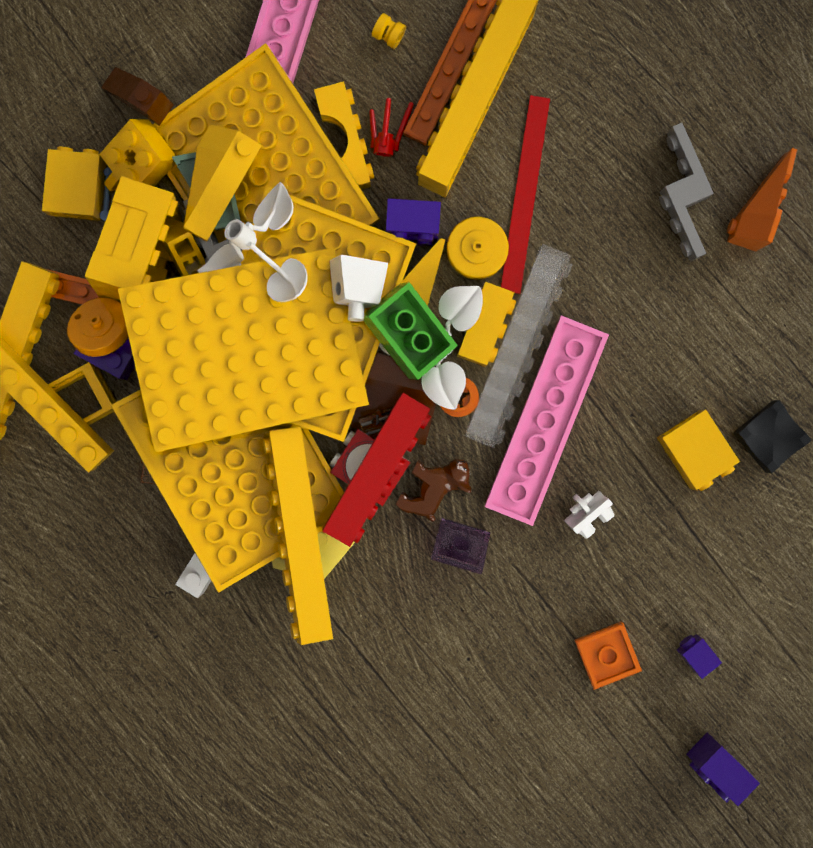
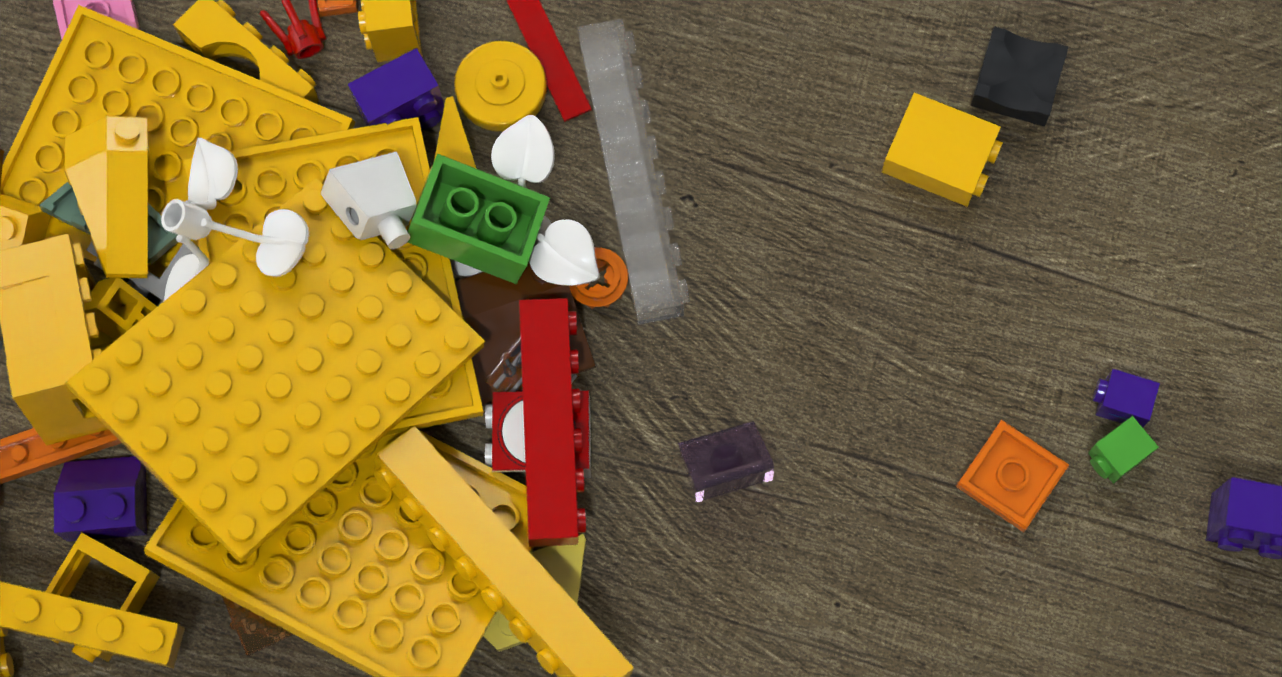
camera: 30 degrees left, 15 degrees down
light orange wheel [67,297,129,357] -> none
reddish brown animal [396,459,471,522] -> none
yellow brick [457,282,516,367] -> none
bright pink plate [484,315,609,526] -> none
white hips [564,491,614,539] -> none
none -> bright green brick [1088,416,1159,484]

